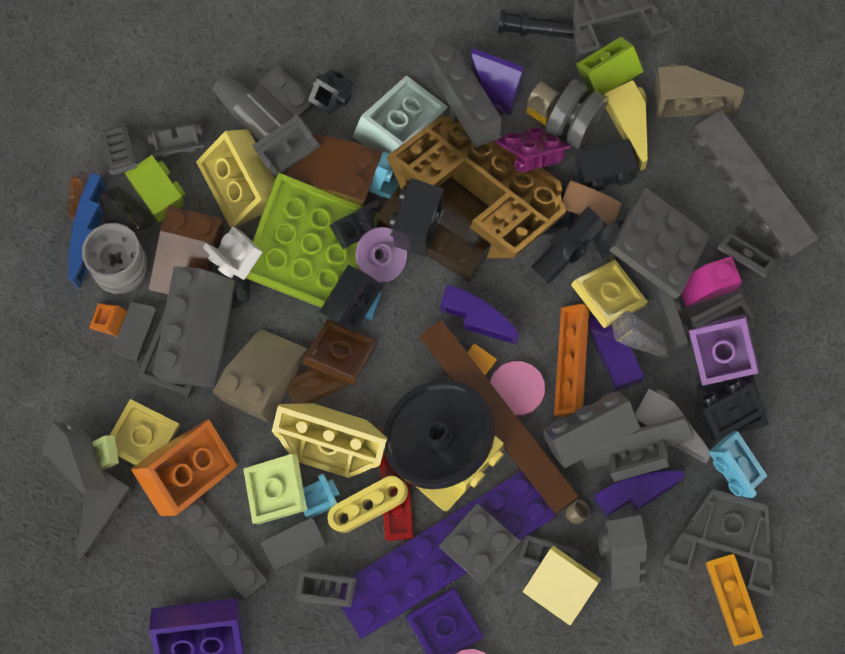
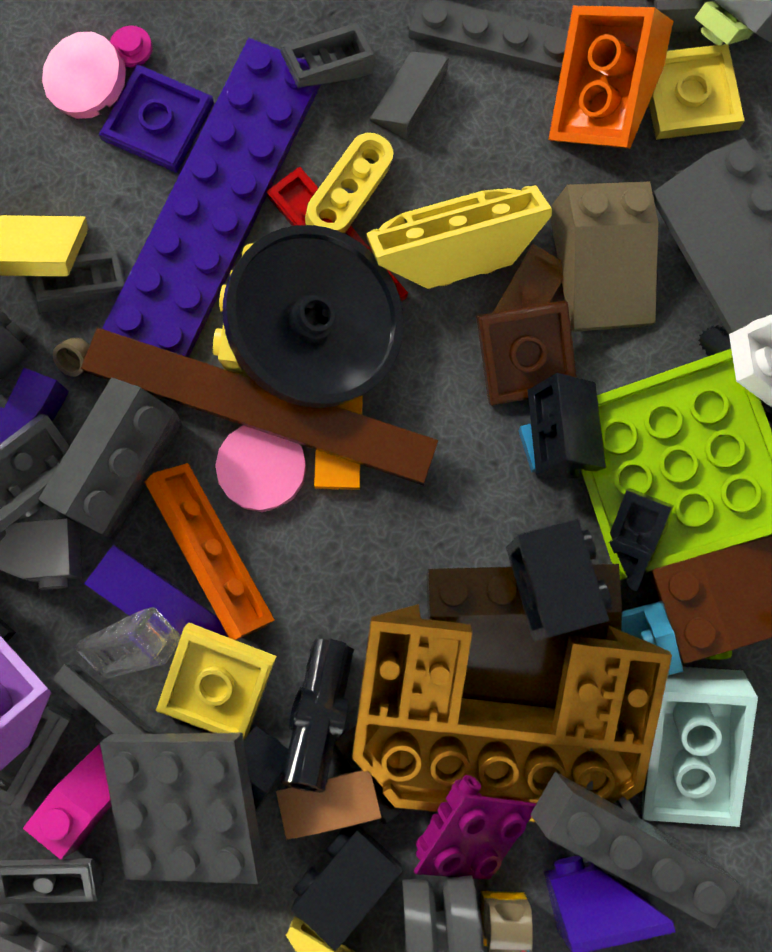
camera: 140 degrees right, 5 degrees up
yellowish green plate [243,454,307,525] -> none
medium azure bracket [303,474,340,519] -> none
lavender dish [356,227,407,282] -> none
dark grey plate [439,503,521,586] -> none
dark purple slope [440,284,519,345] -> none

